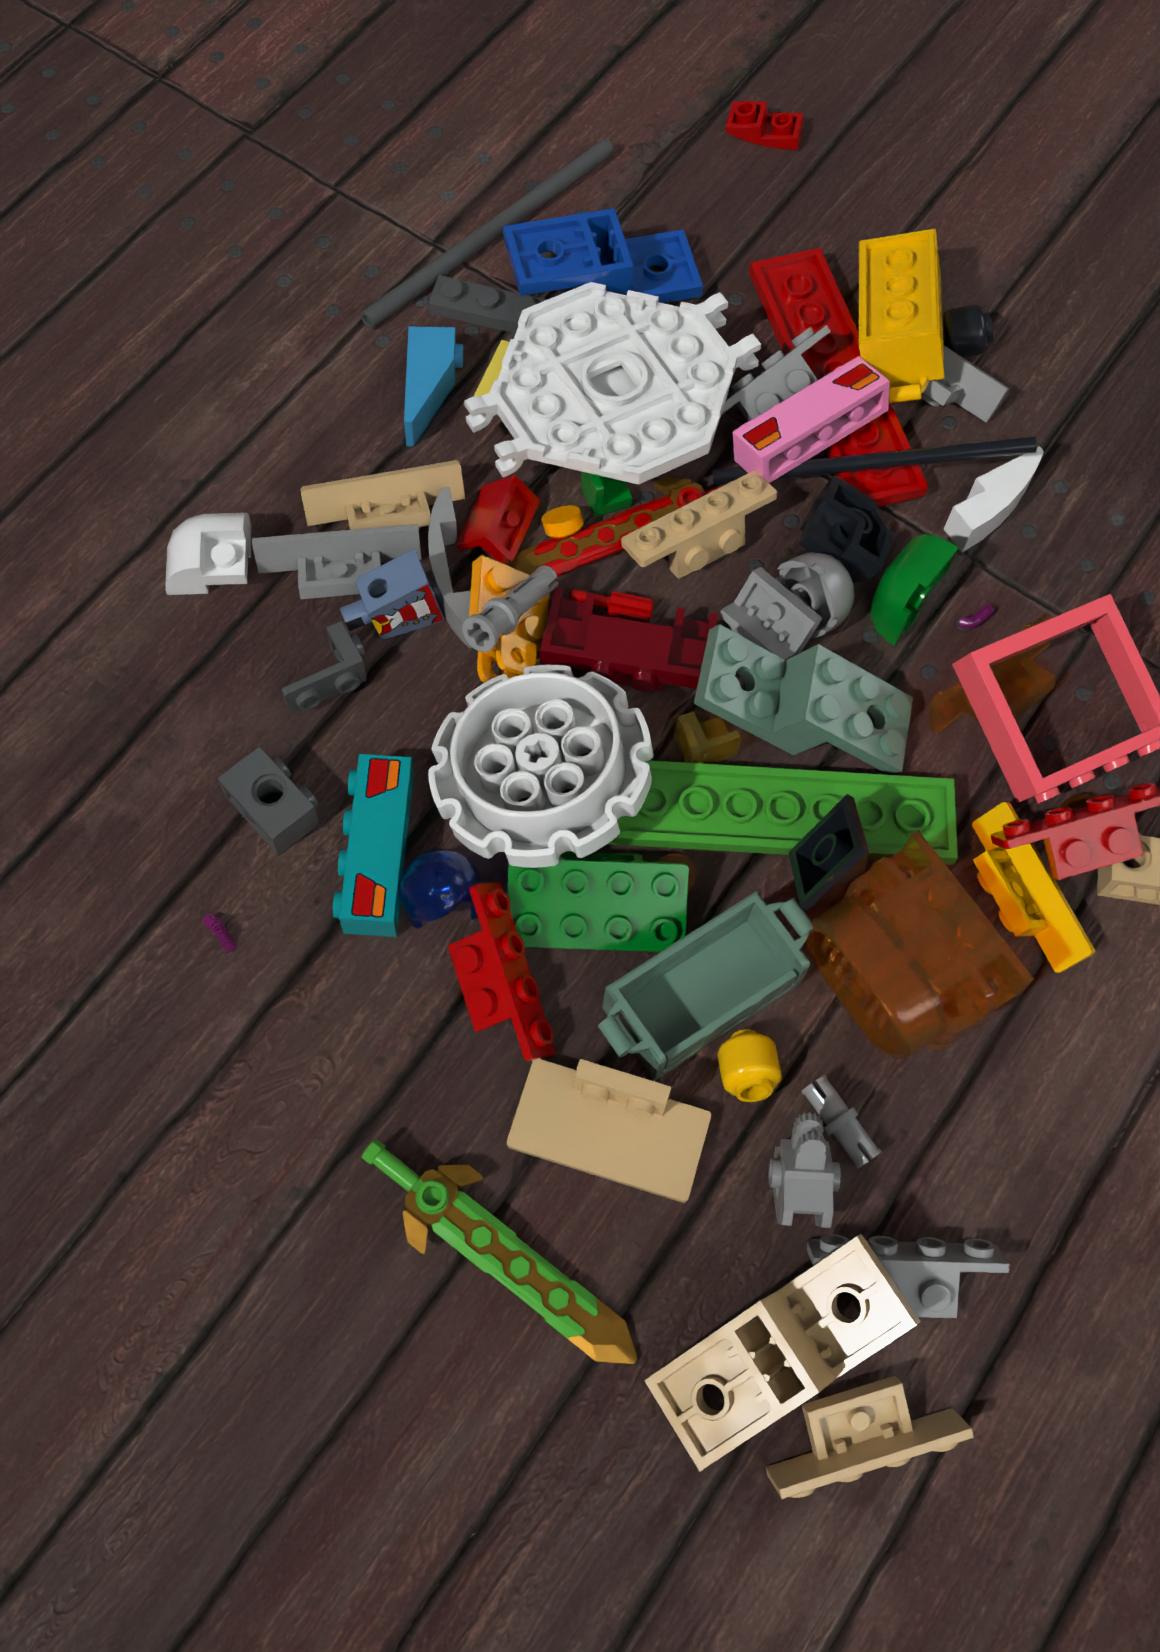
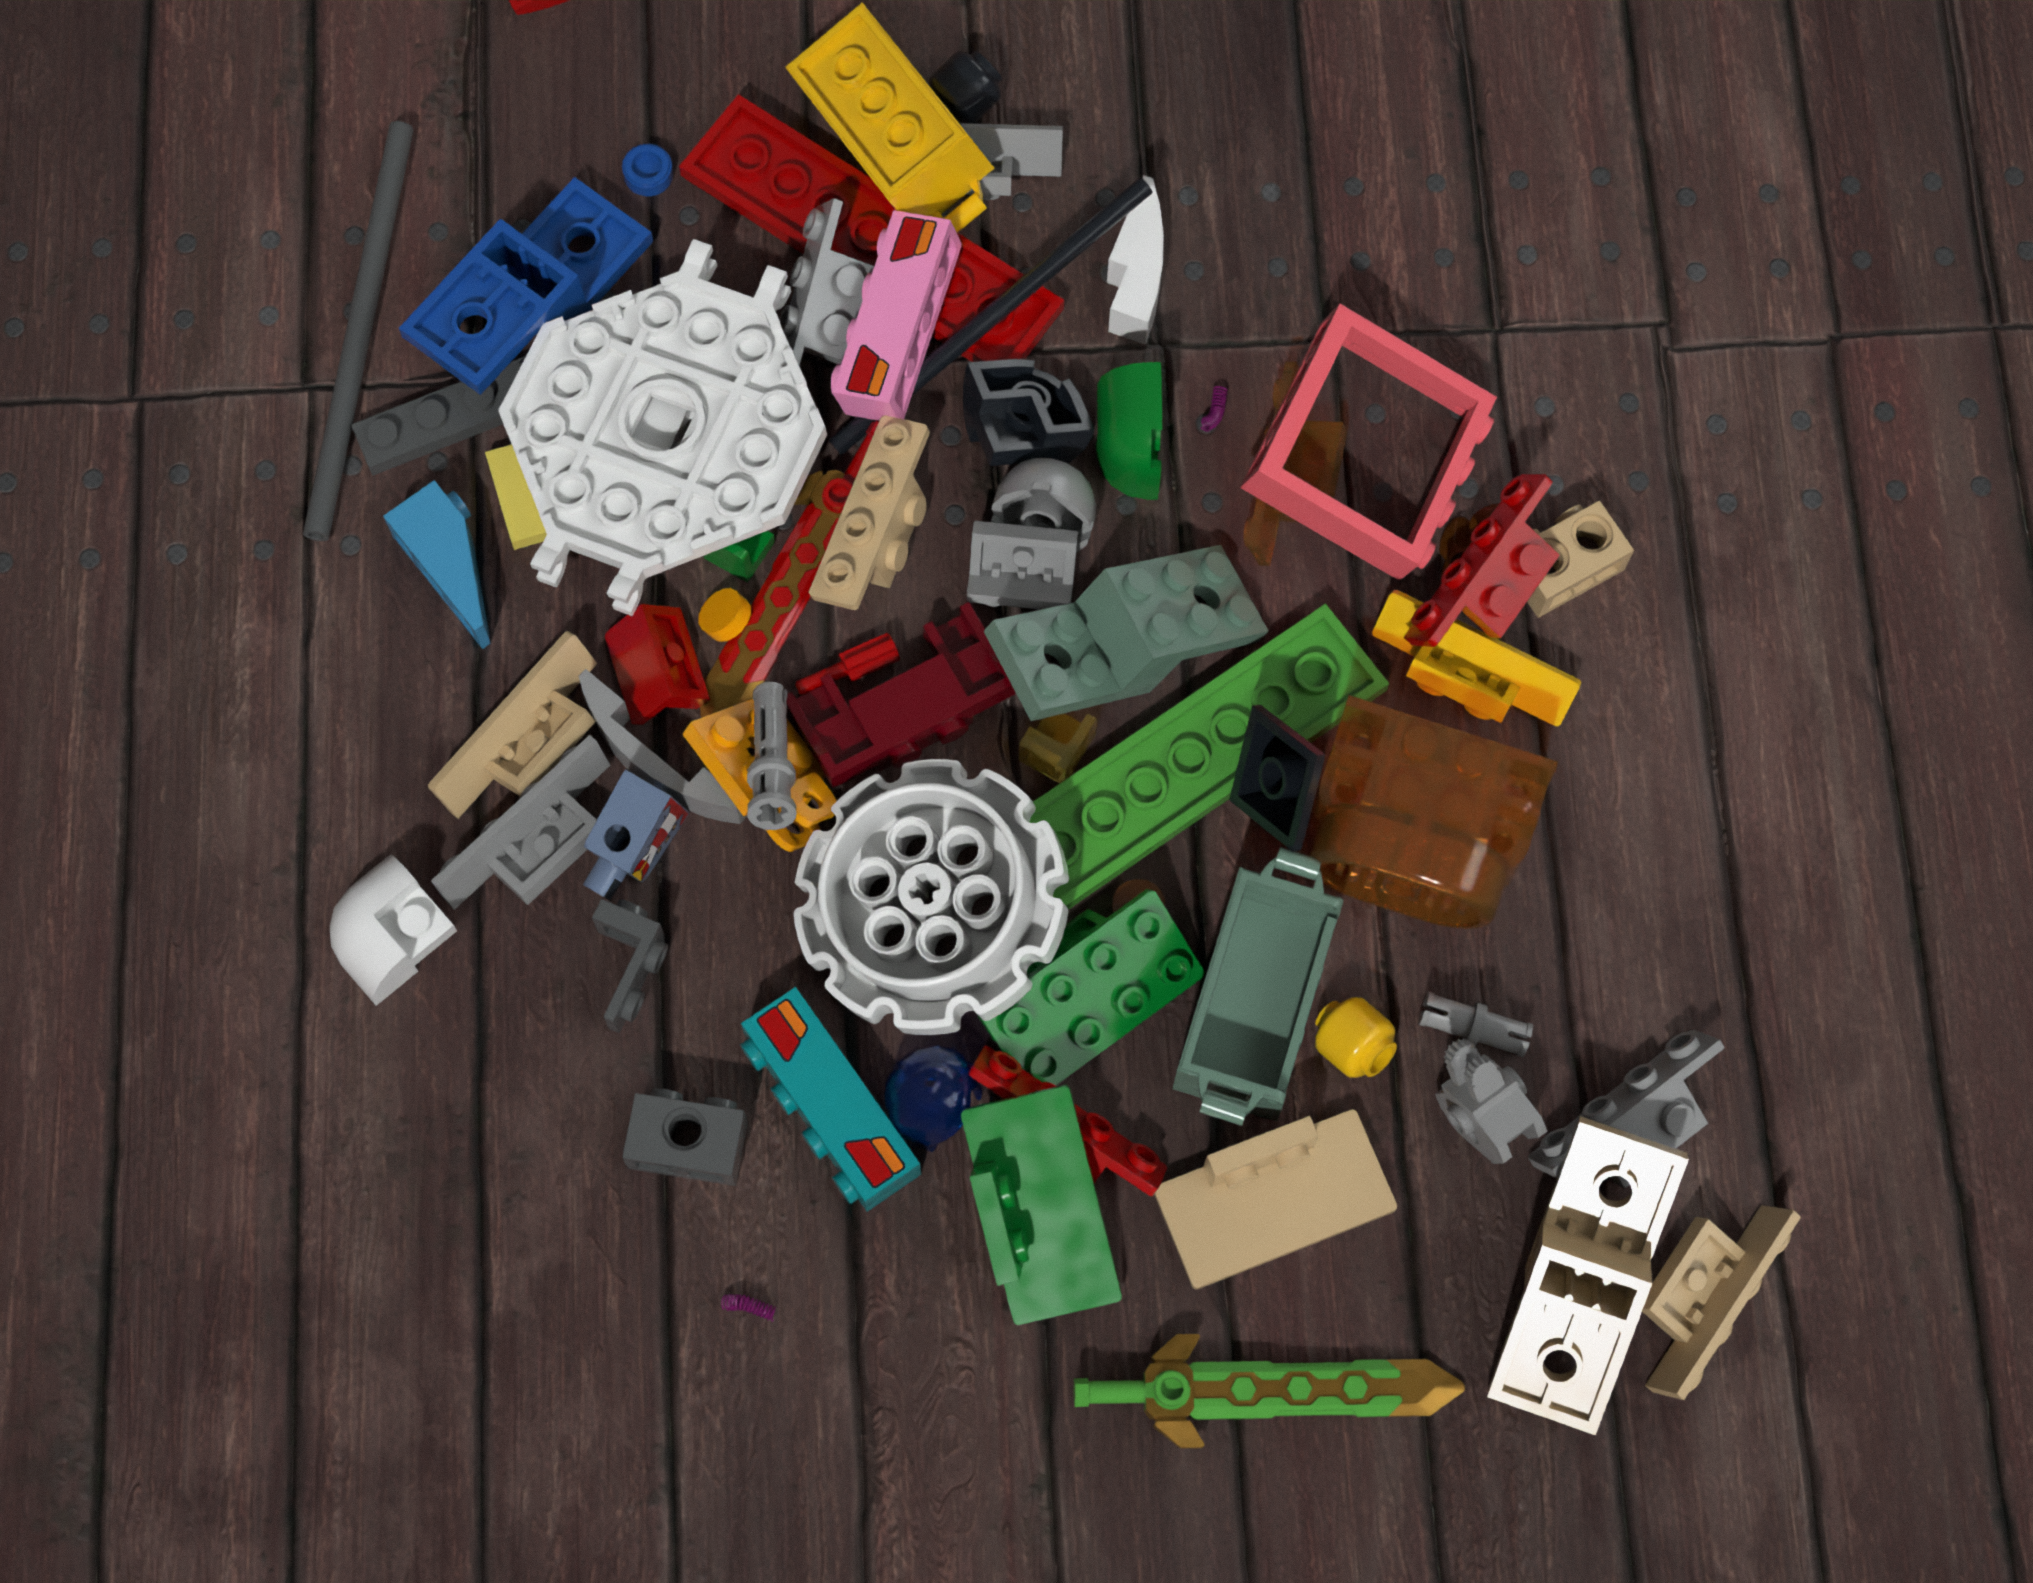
camera: 35 degrees left, 5 degrees up
none -> blue tile [622,144,673,196]
none -> green bracket [961,1085,1122,1325]

